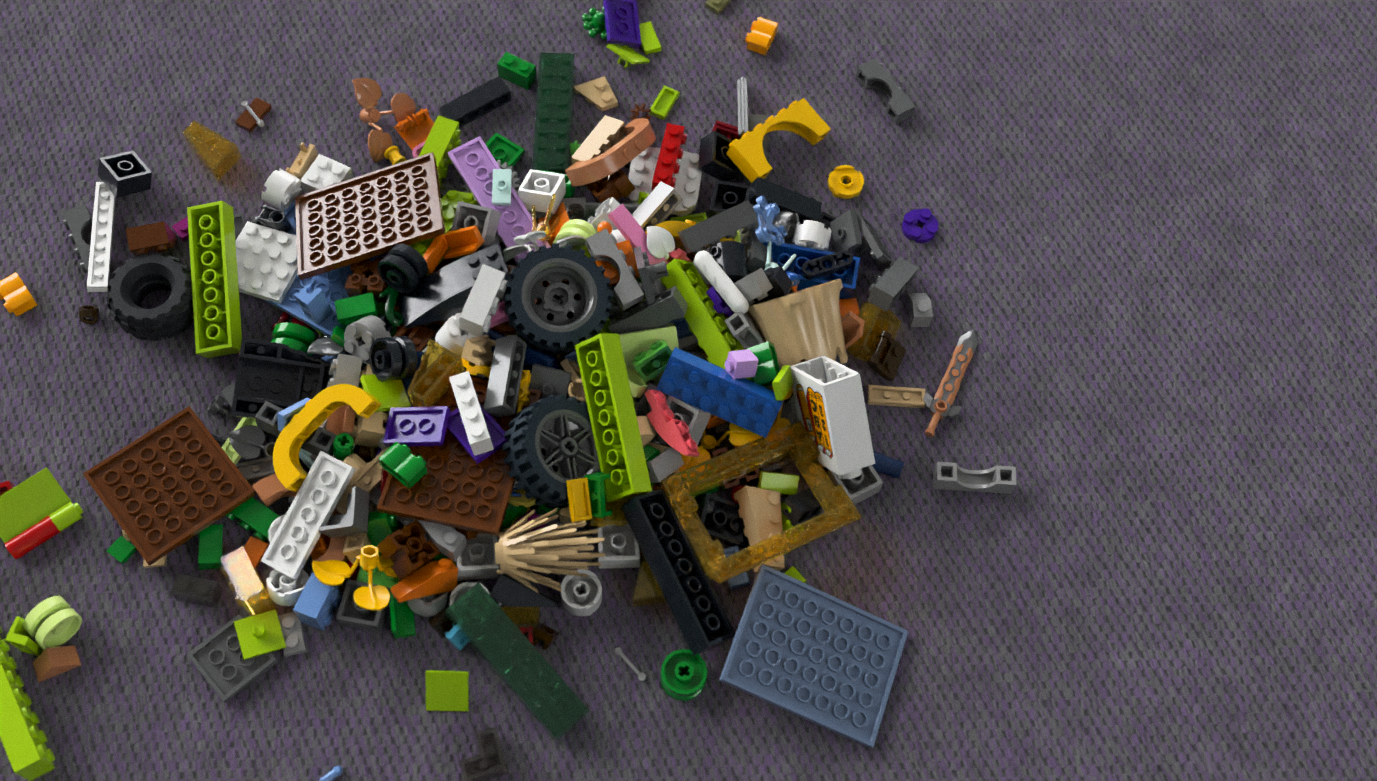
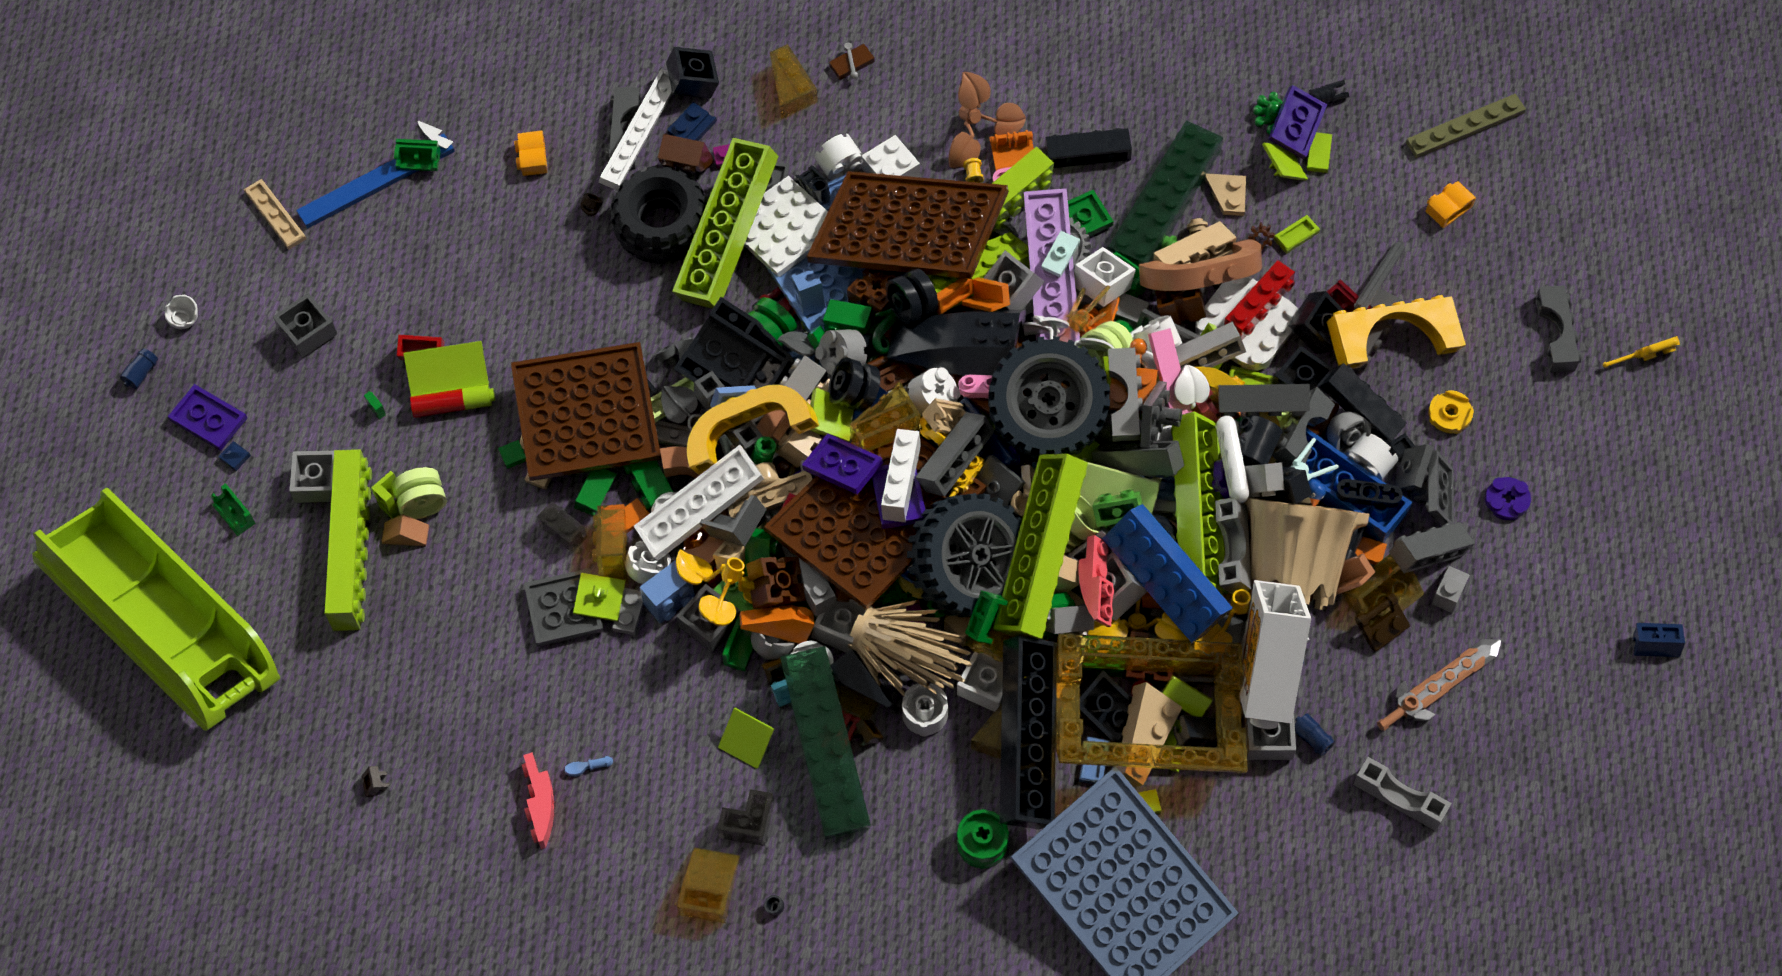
camera: 35 degrees right, 0 degrees up
tan hinge [285,142,318,180] -> none
green brick [378,442,427,489] -> none
white brick [459,264,507,337] -> none
green brick [497,52,537,90] -> none
clear smoke plate [566,203,585,220] -> none
yellow tile [566,478,592,522] -> none
light grey hinge [614,647,646,682] -> none
lavender brick [725,349,759,379] -> none
green brick [747,341,781,387] -> none
medium blue plant [753,195,787,246] -> none
lime tile [772,365,794,401] -> none
tan tile [868,385,925,408] -> none
none -> dark blue plate [667,102,717,141]
none -> tan plate [1187,218,1208,235]
none -> yellow piece [1603,336,1680,368]
none -> dark blue hinge [1633,623,1685,657]

